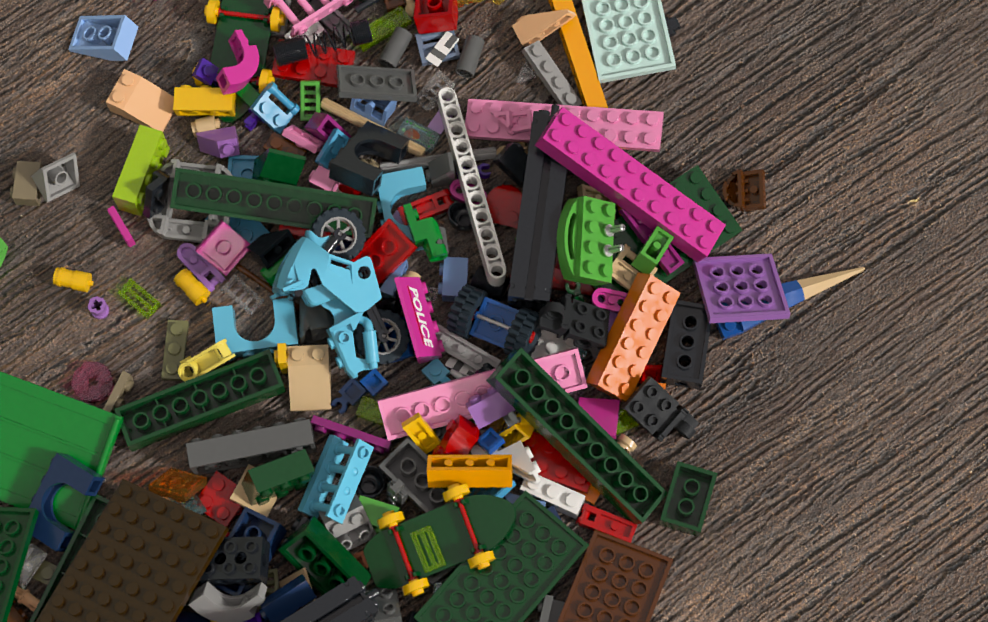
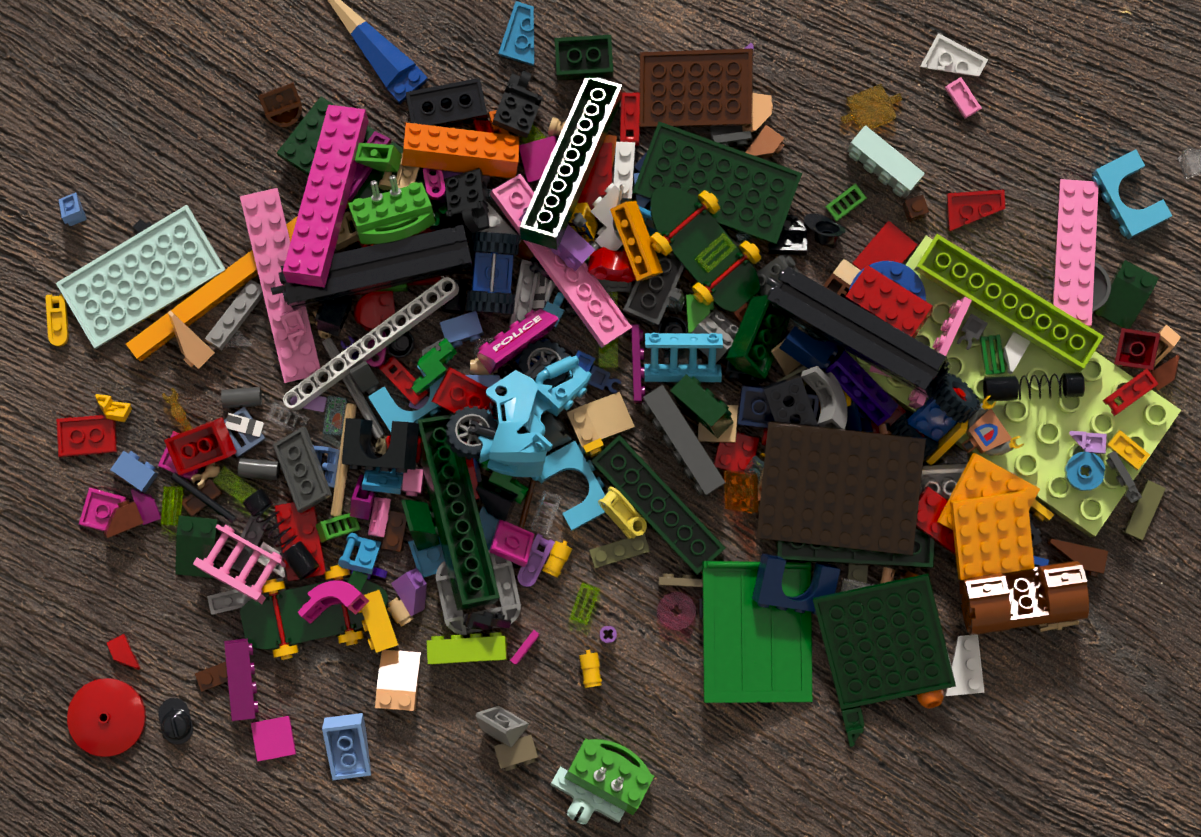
camera: 110 degrees left, 10 degrees up
dark purple plate [192,58,219,87] -> none
yellow plate [401,412,441,454] -> none
blue tile [476,427,505,455] -> none
medium lavender piece [693,254,790,323] -> none
none -> dark azure wing [498,1,534,66]

